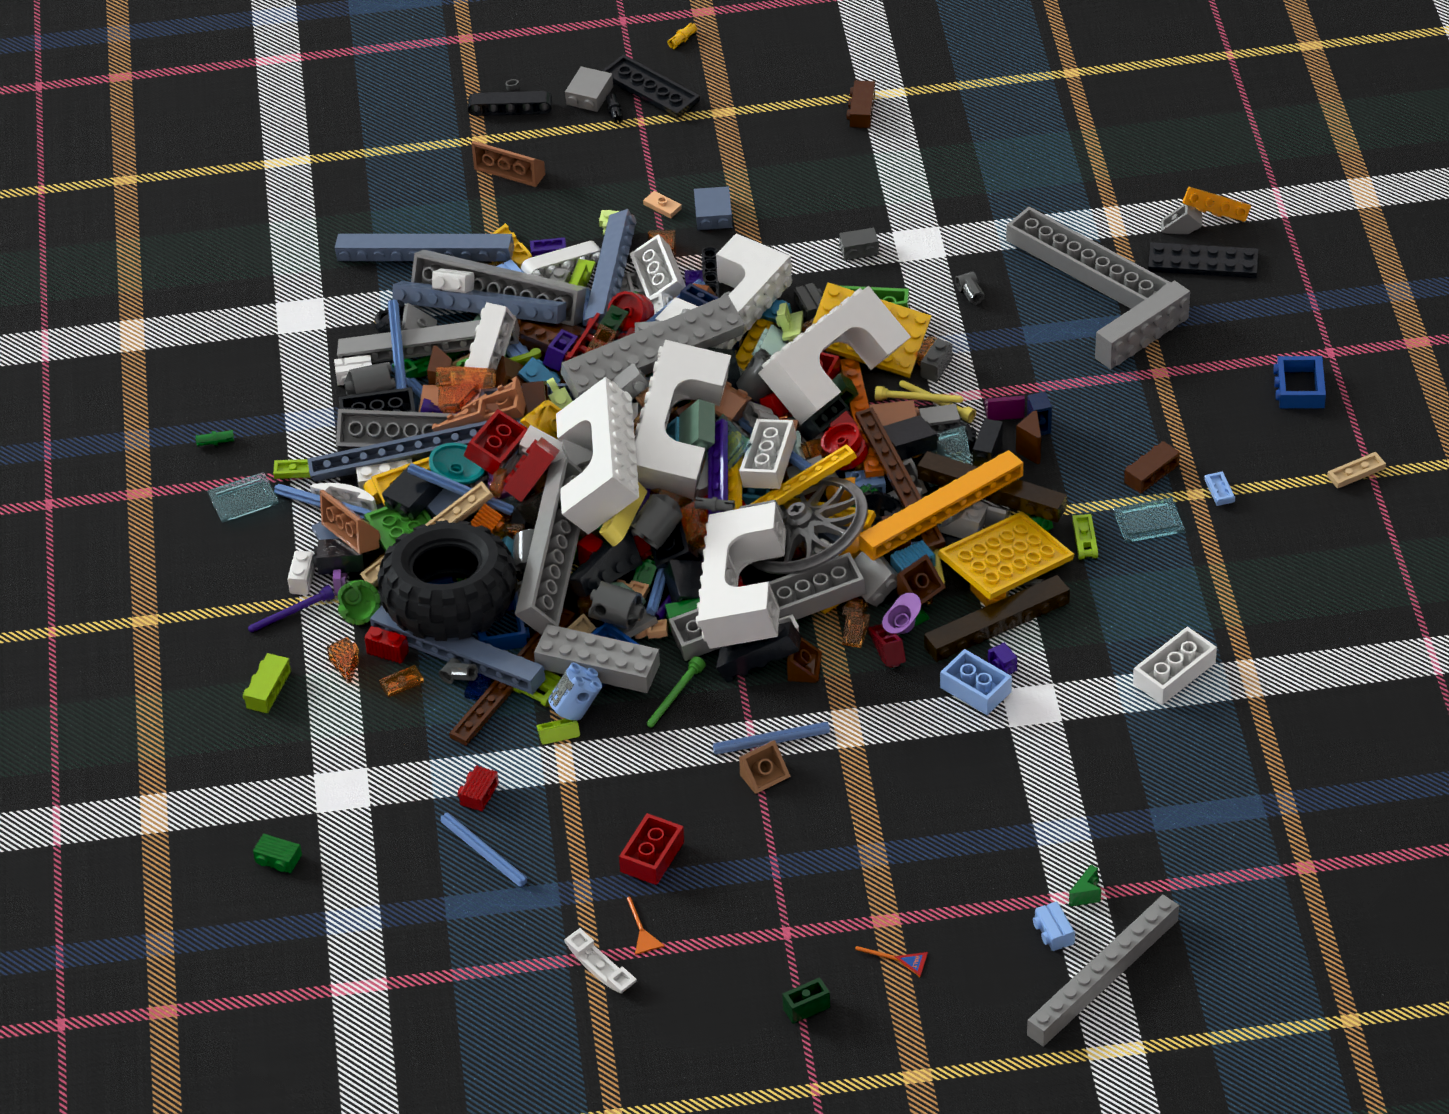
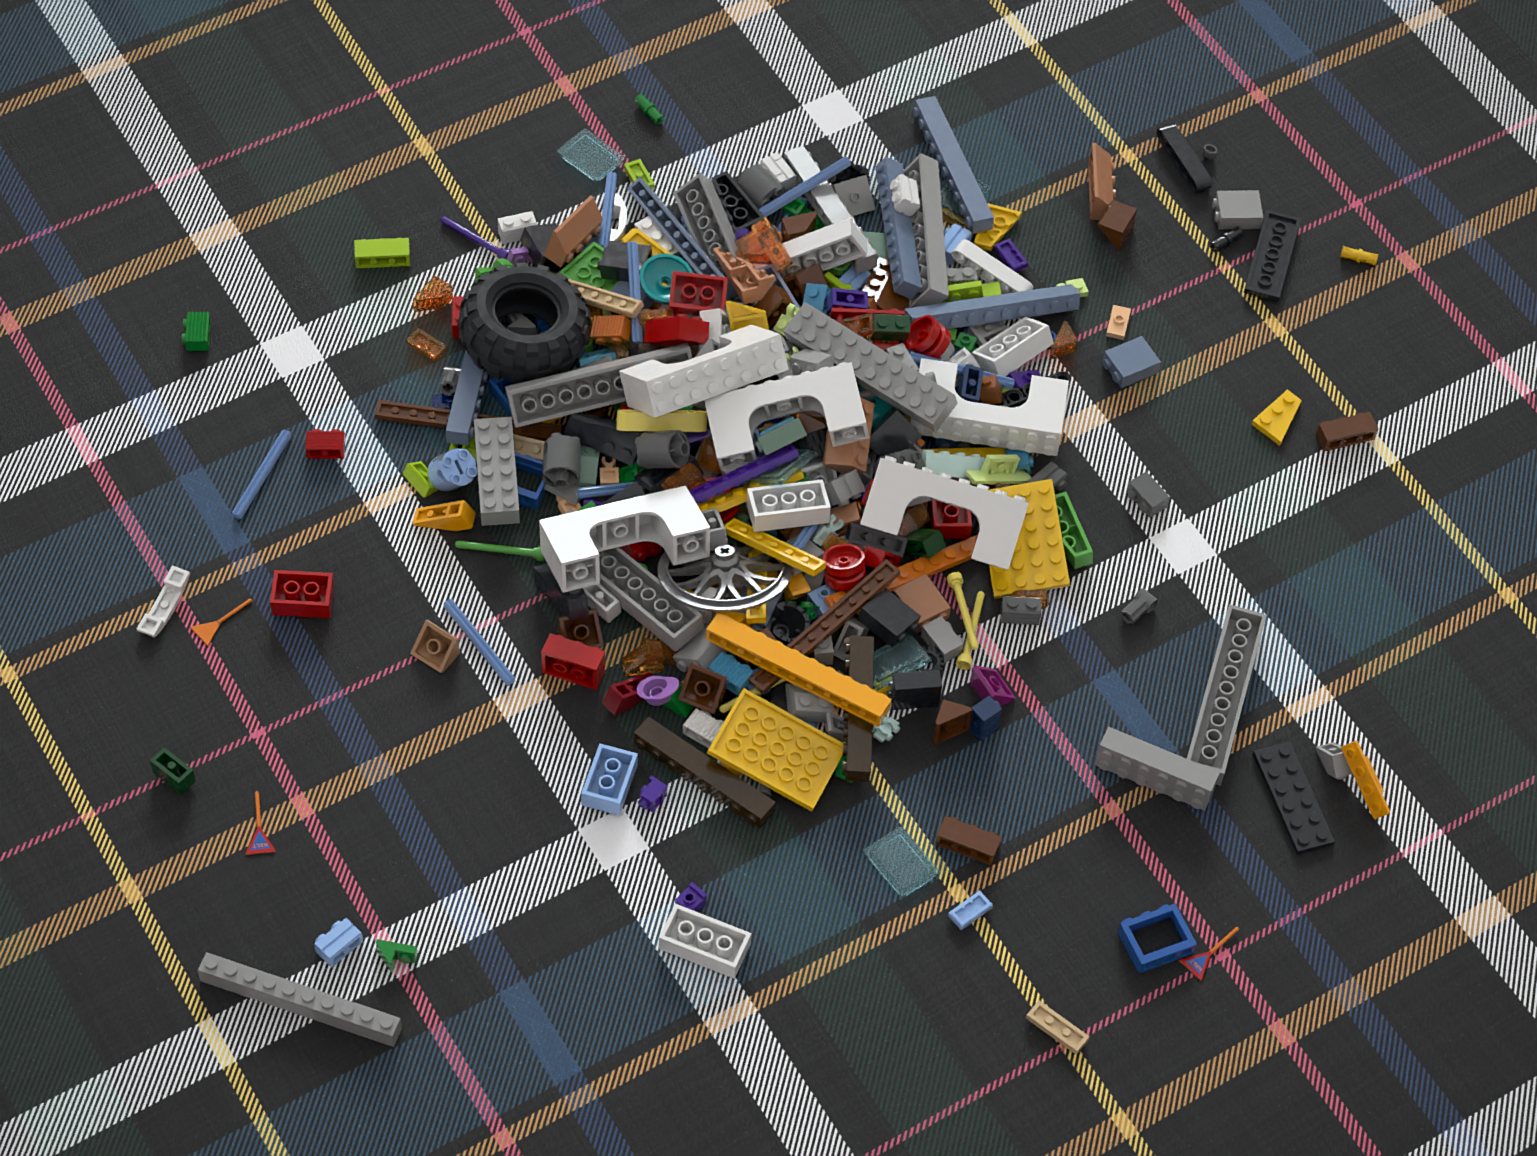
camera: 60 degrees right, 10 degrees up
dark grey pin [694,497,735,512] -> none
lime plate [1072,514,1098,560] -> none
none -> light orange slope [412,500,476,531]
none -> red brick [541,633,605,691]
none -> dark purple brick [675,882,707,912]
none -> white brick [683,708,724,748]
none -> reddish brown slope [1097,200,1137,250]
none -> piece [1179,927,1239,981]
none -> yellow wing [1252,389,1301,446]

